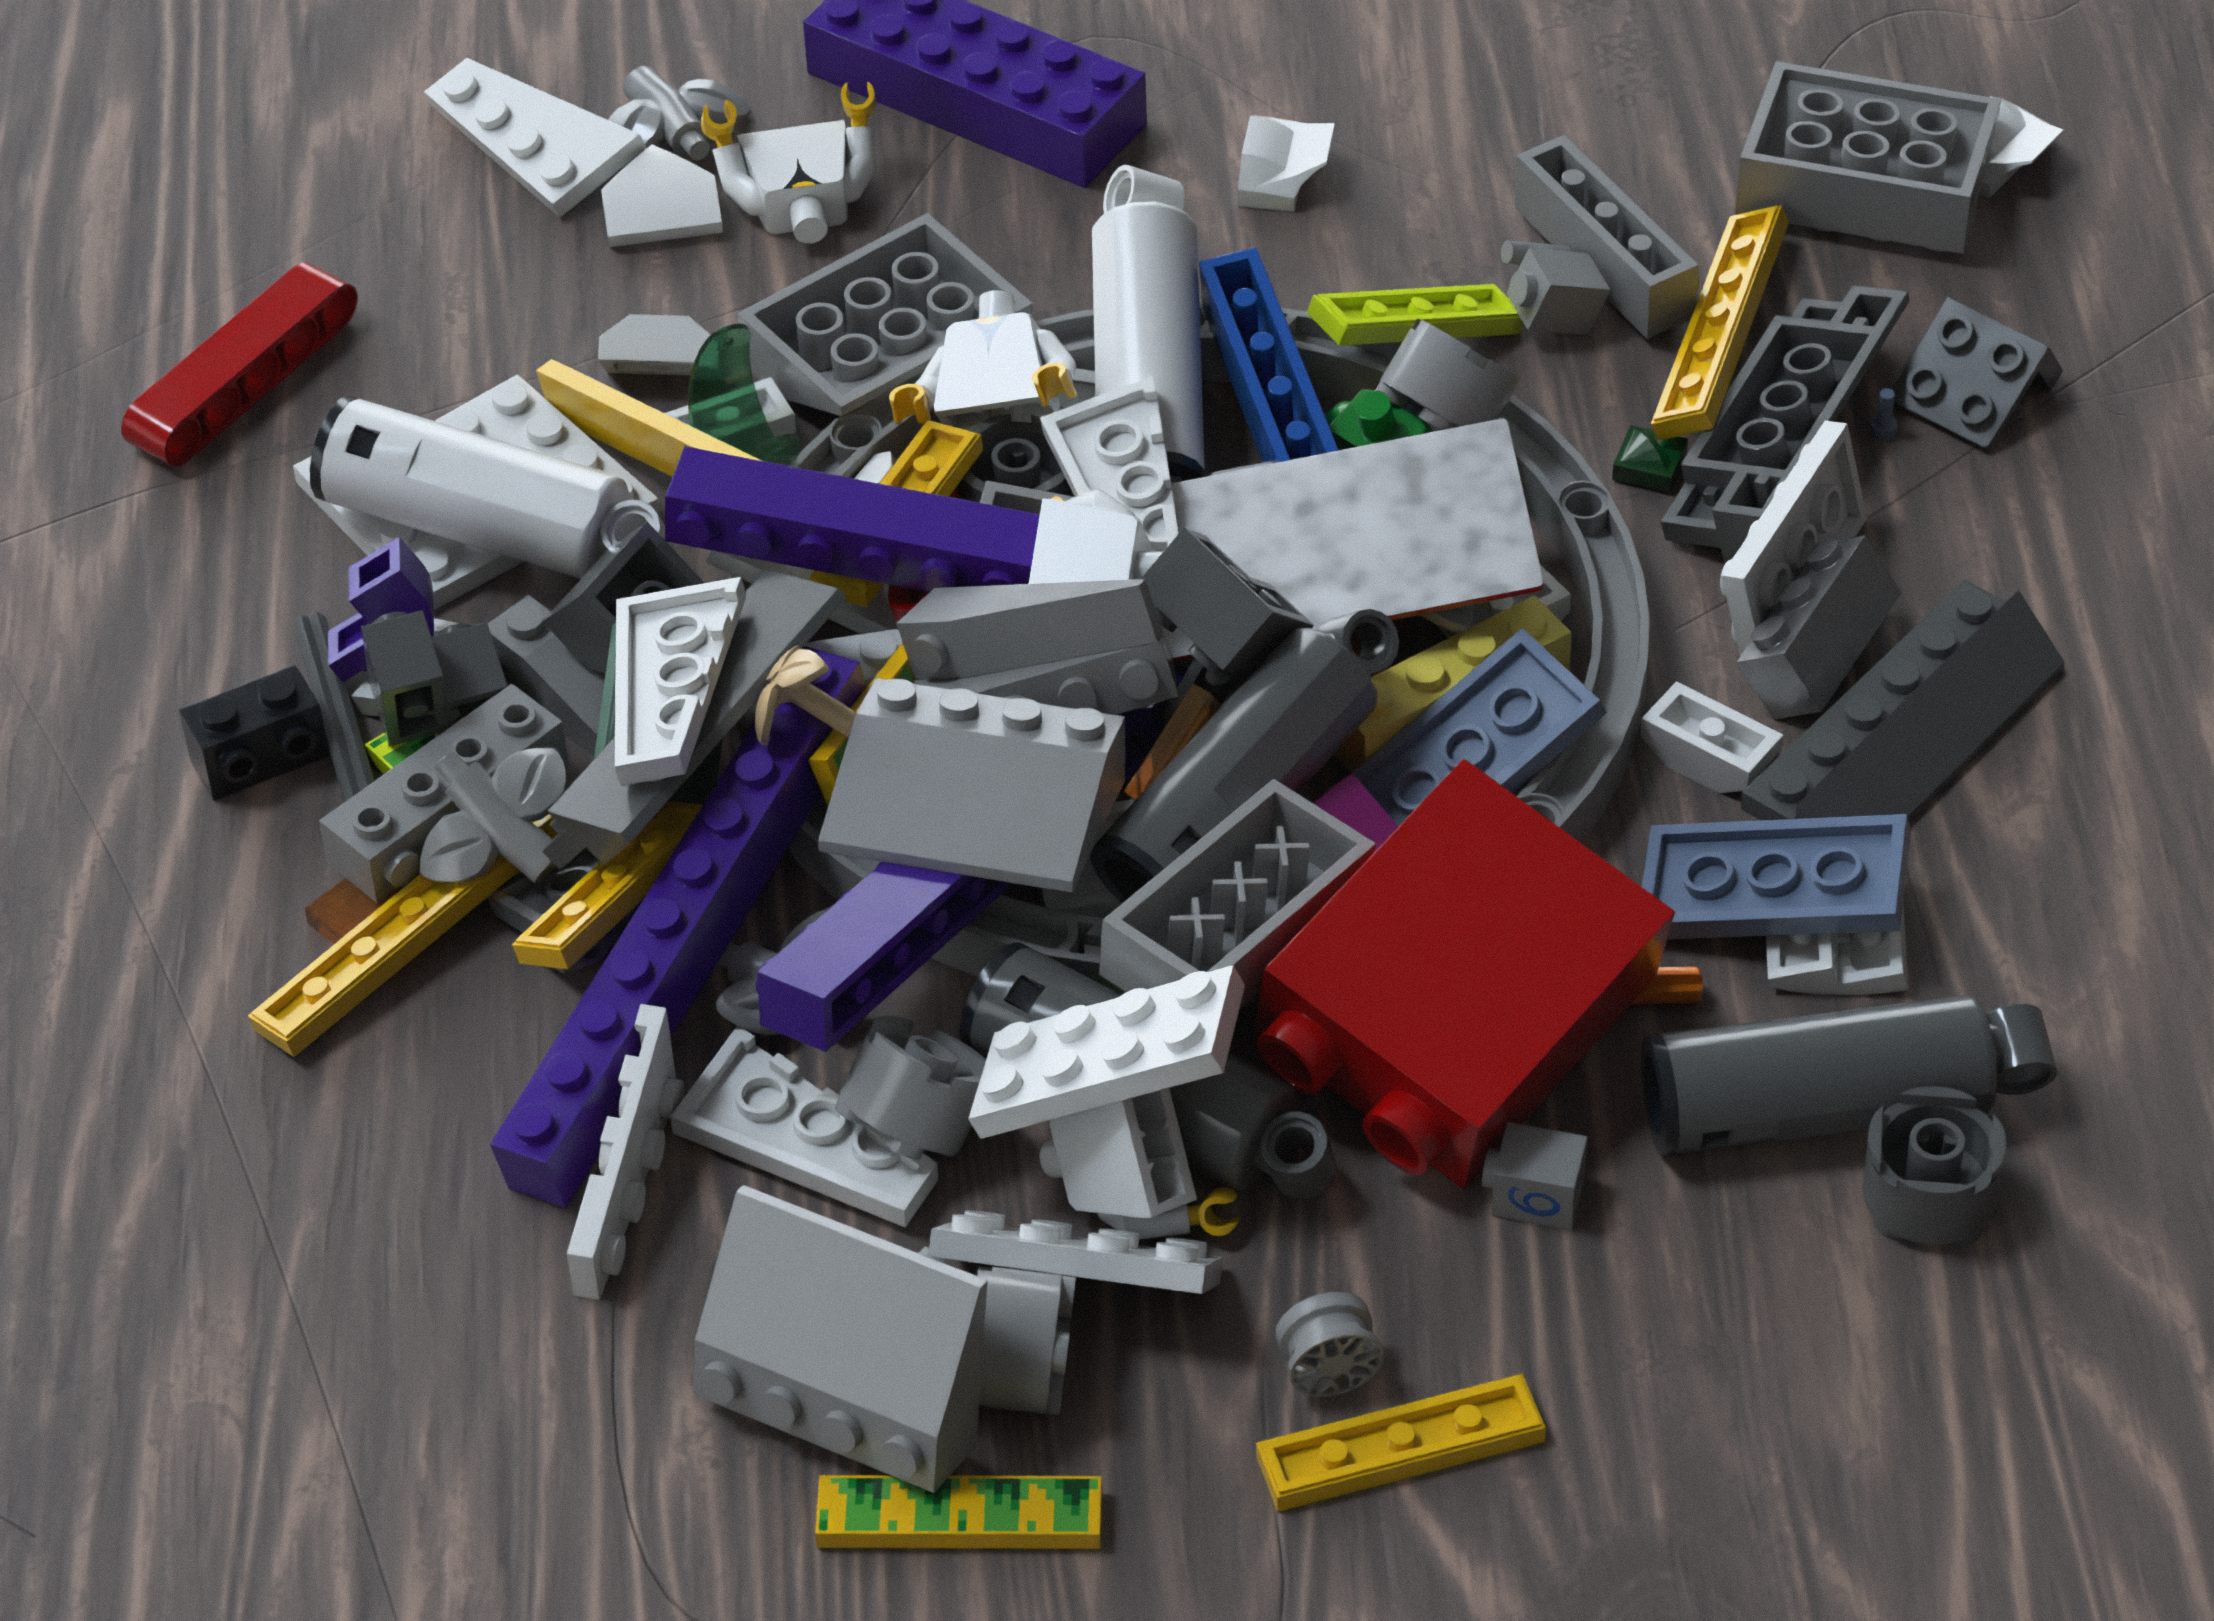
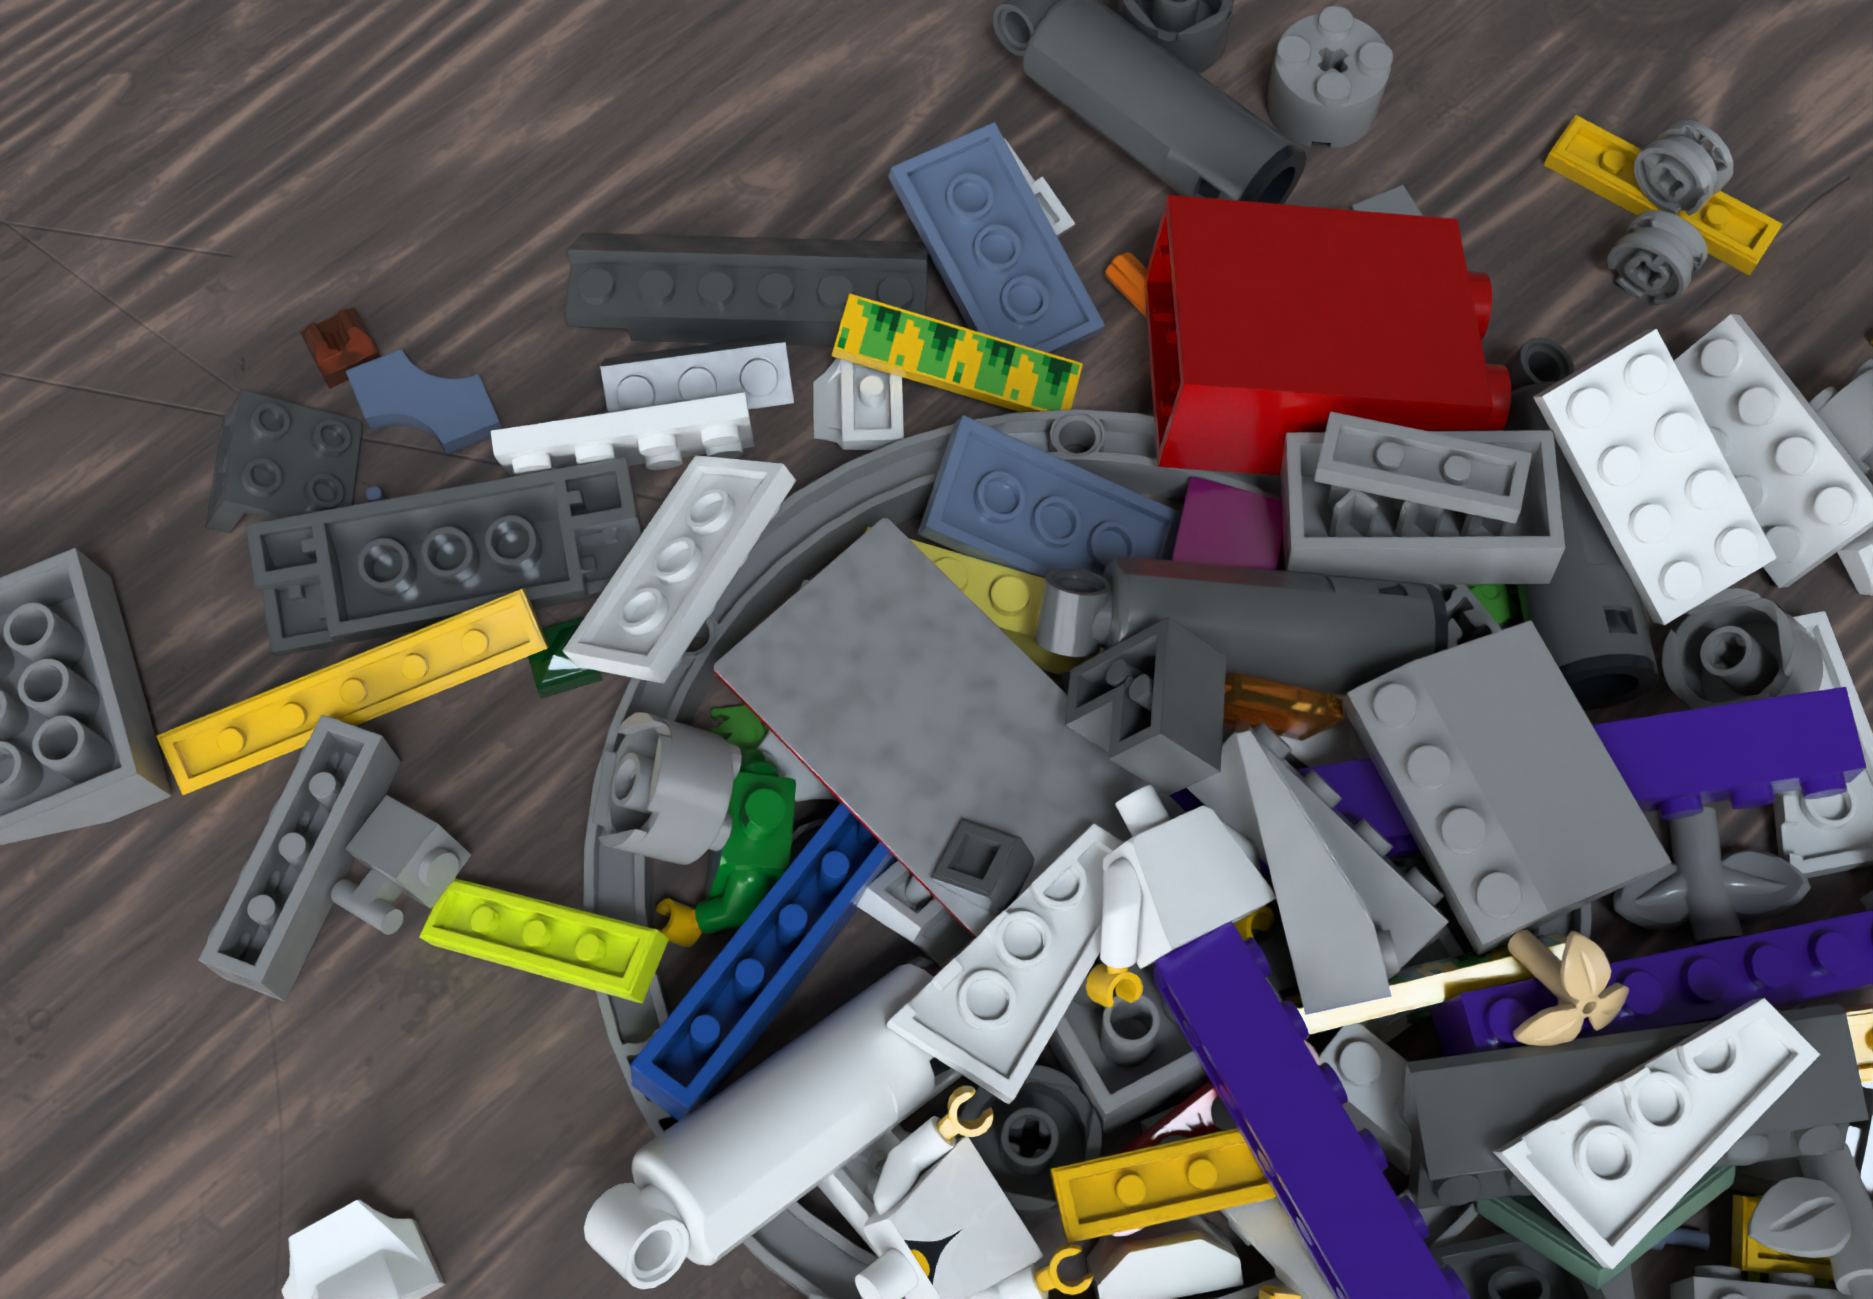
camera: 130 degrees left, 20 degrees up
none -> copper tile [300,307,381,389]
none -> sand blue tile [346,349,502,454]
none -> white plate [562,455,796,684]
none -> tile [832,293,1083,412]
none -> dark grey slope [931,818,1034,915]
none -> light grey brick [1267,6,1393,149]
none -> light grey plate [1314,412,1532,524]
none -> light grey wheel [1634,120,1733,216]

